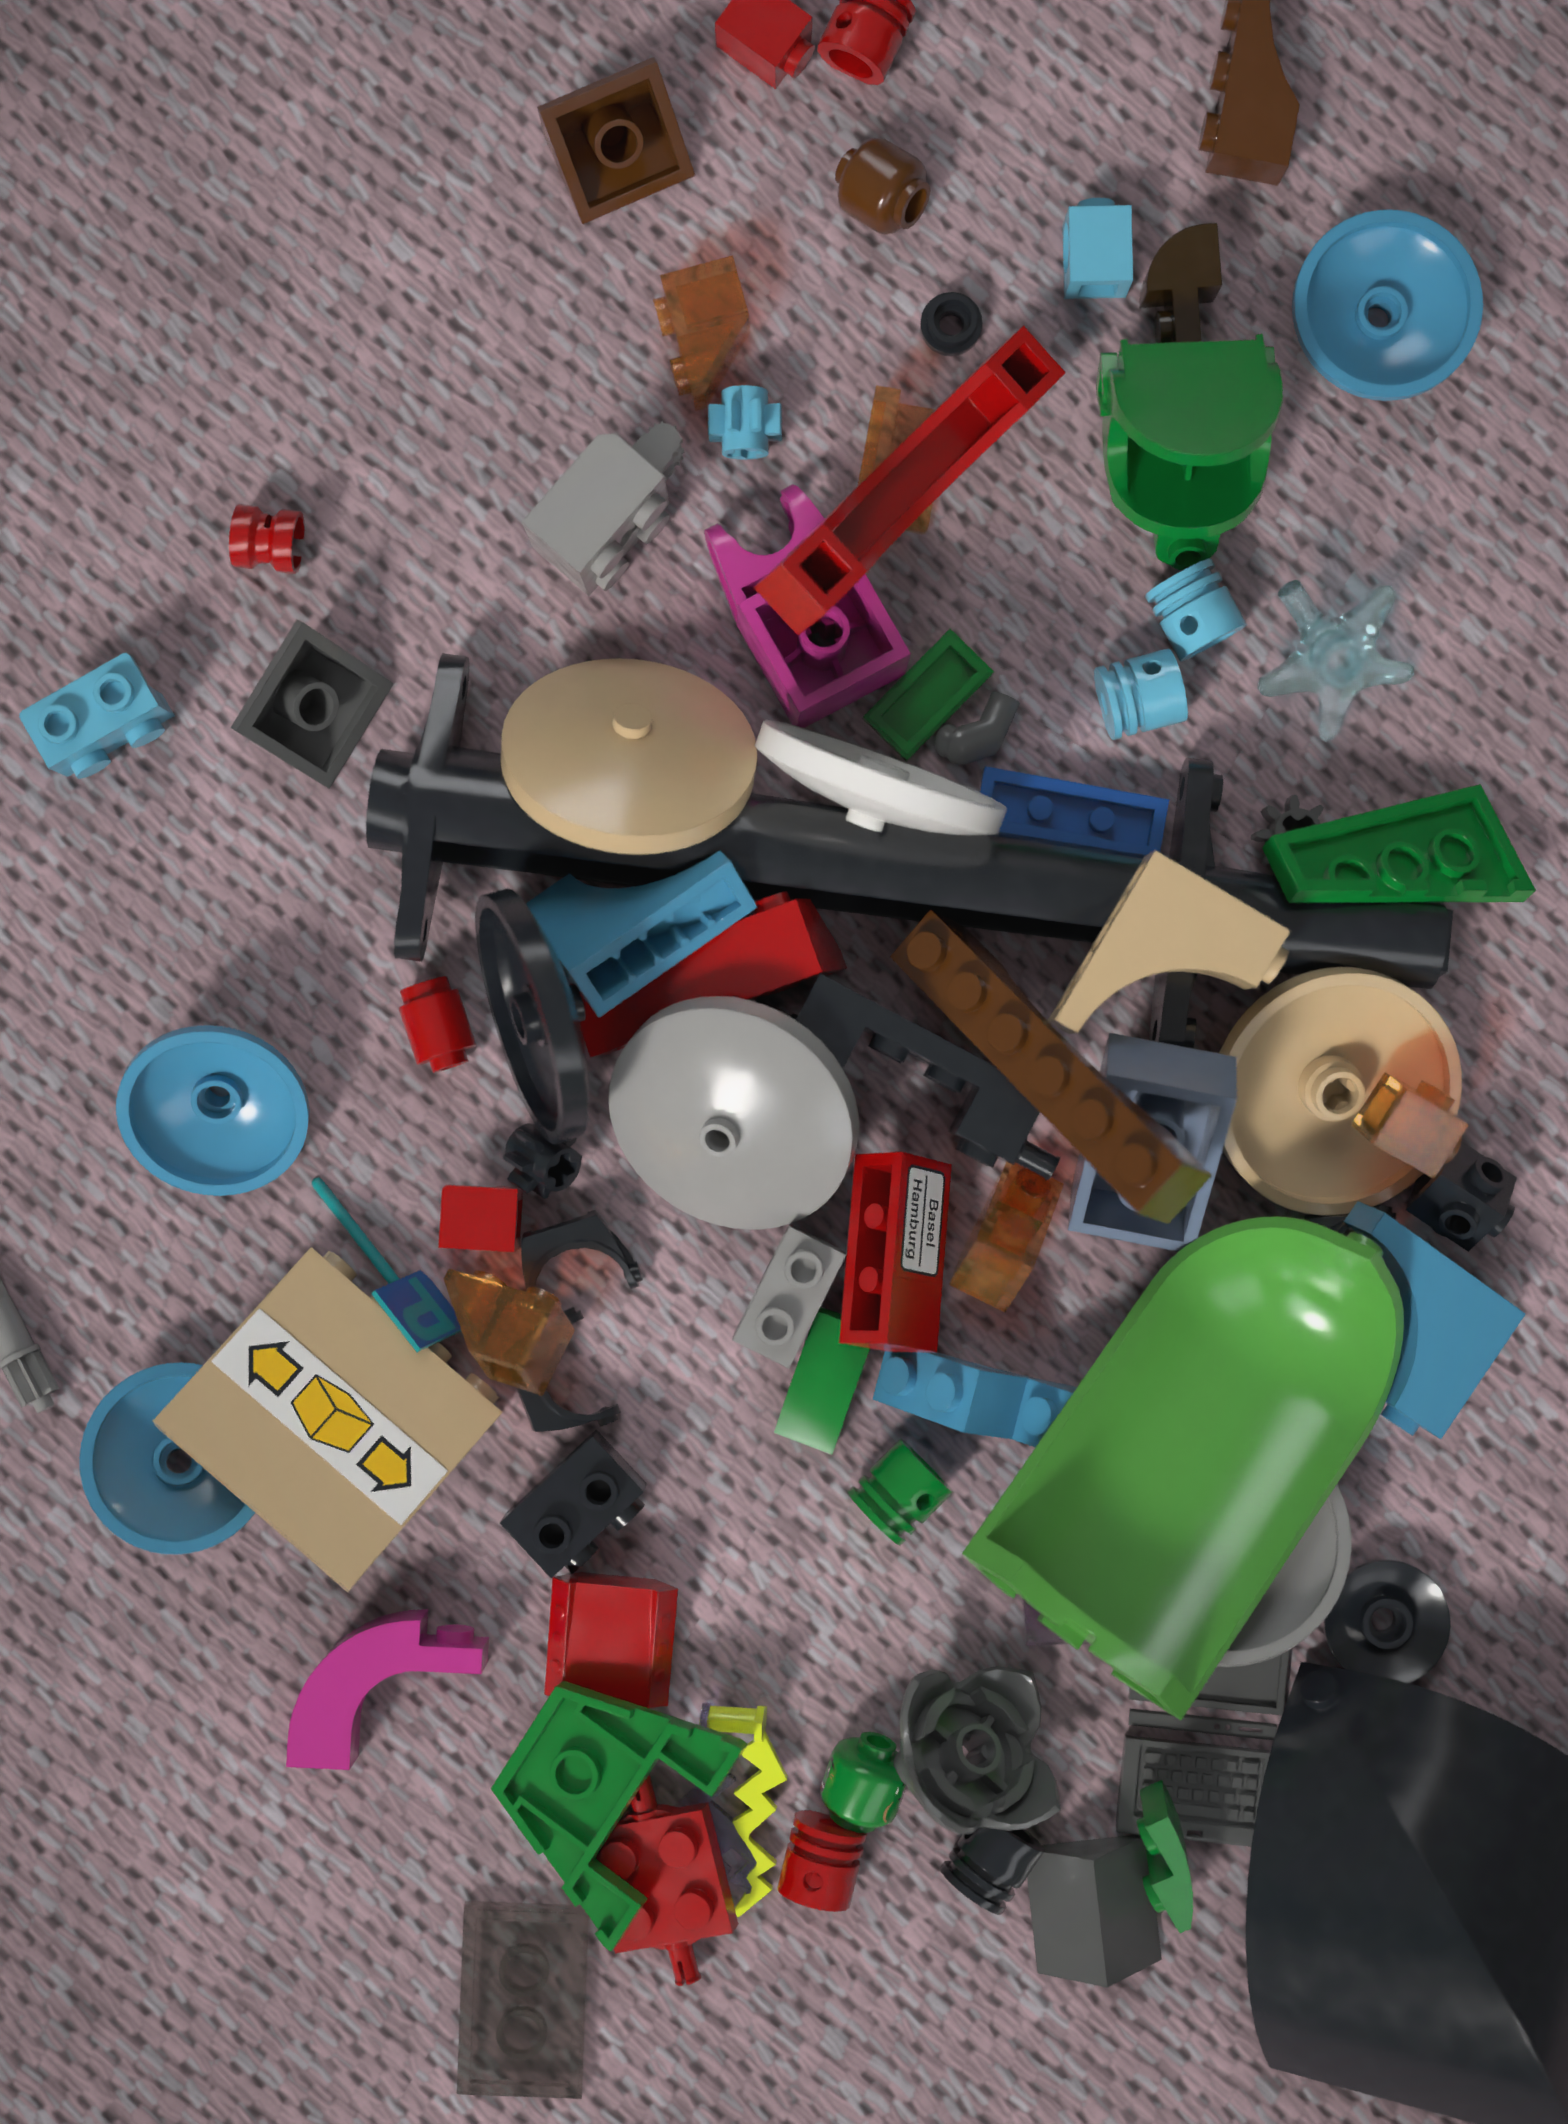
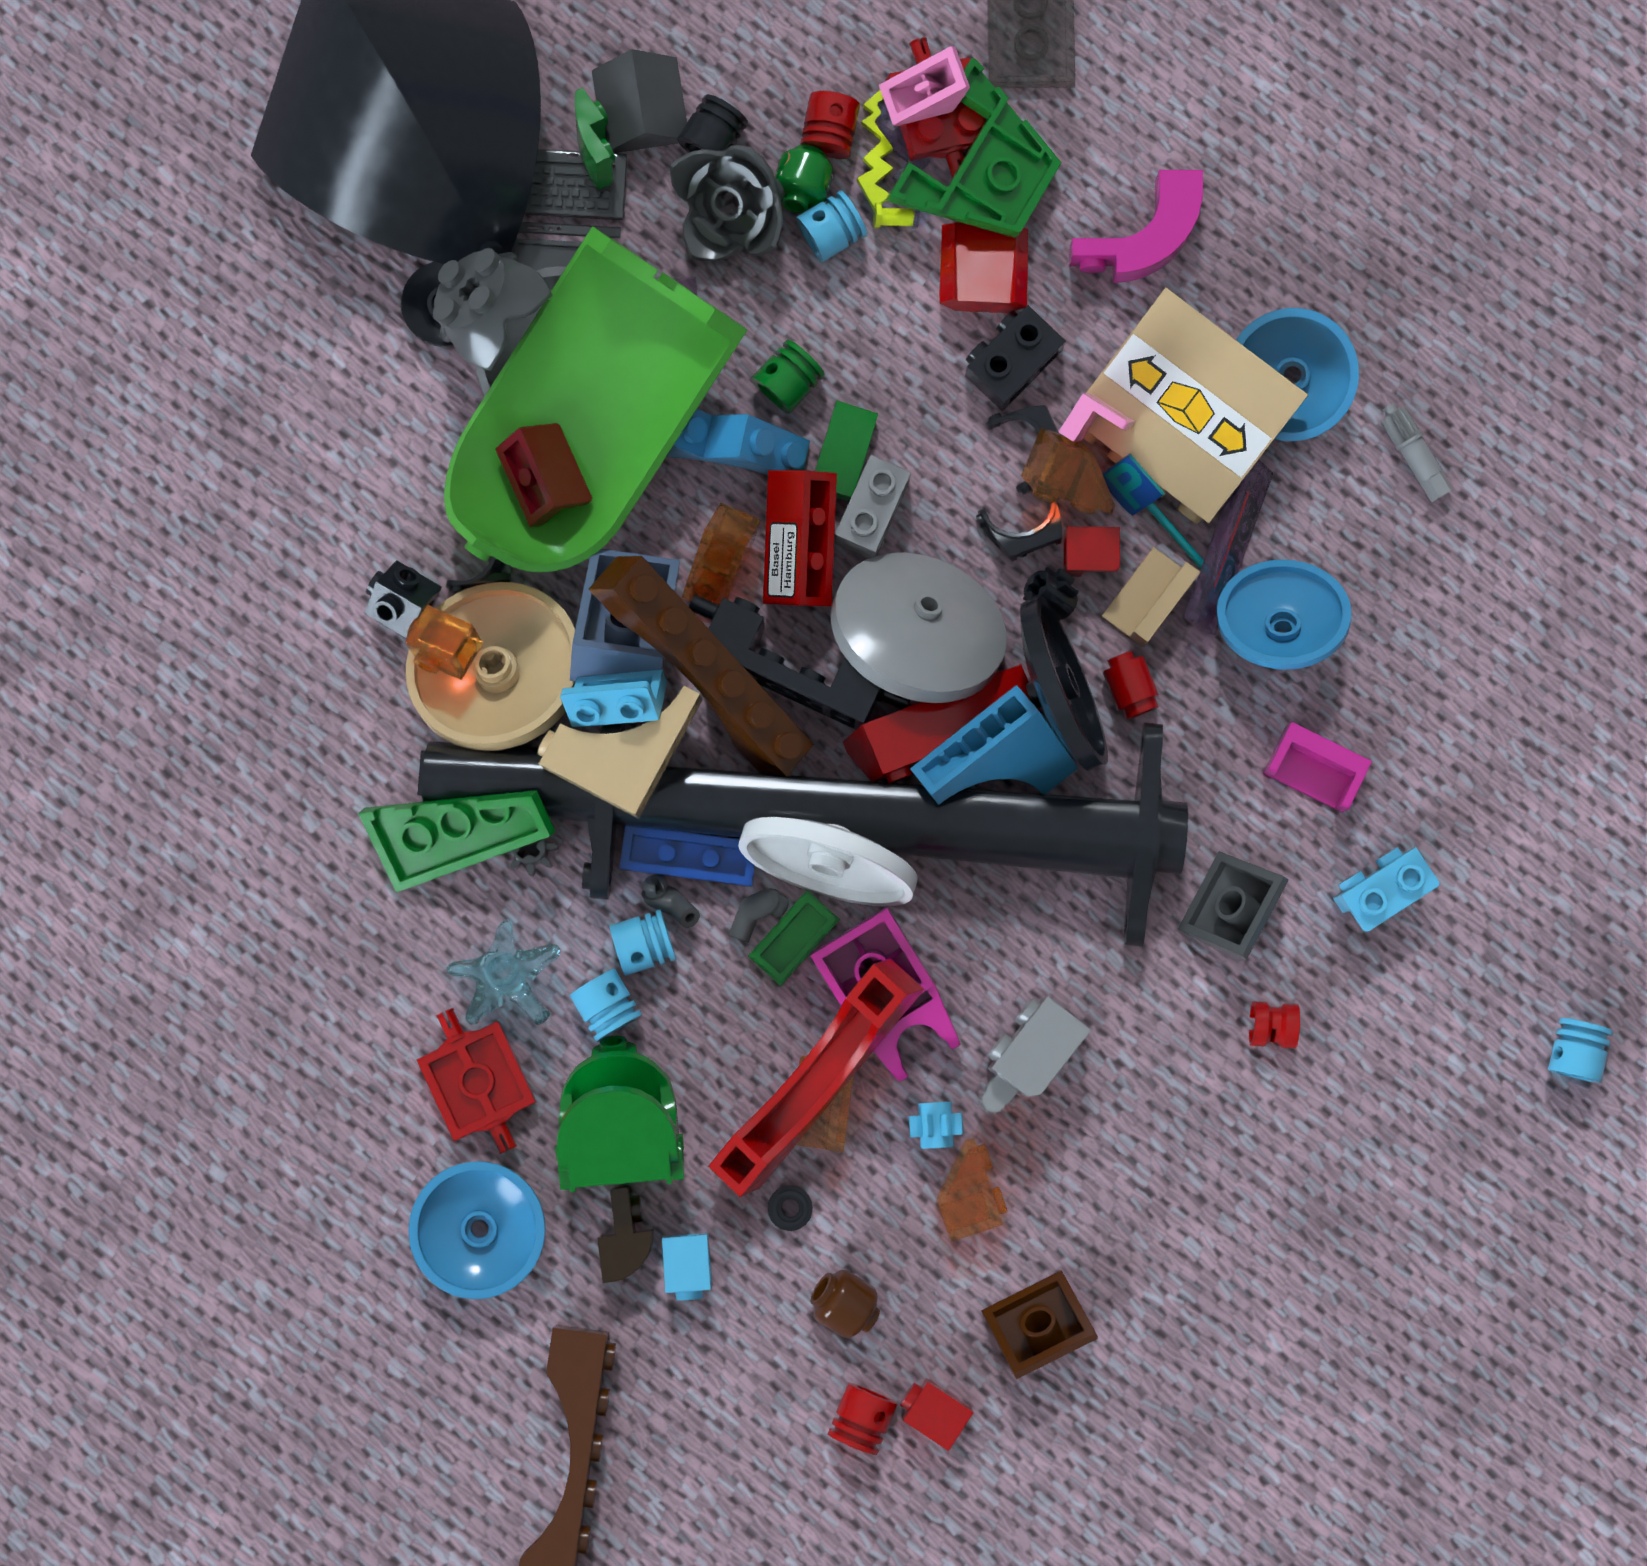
camera: 175 degrees right, 5 degrees down
tan dish [501,658,757,854] -> none
dark azure arch [1344,1201,1526,1439] -> none
none -> red plate [416,1008,537,1154]
none -> dark grey brick [433,248,553,371]
none -> dark red panel [495,423,592,527]
none -> medium azure bracket [560,669,668,728]
none -> dark grey arm [641,875,700,928]
none -> medium azure piece [796,190,868,263]
none -> bright pink slope [879,46,970,126]
none -> bright pink panel [1059,393,1135,442]
none -> tan panel [1101,547,1200,648]
none -> clear purple tile [1184,459,1274,635]
none -> dark pink panel [1263,722,1372,812]

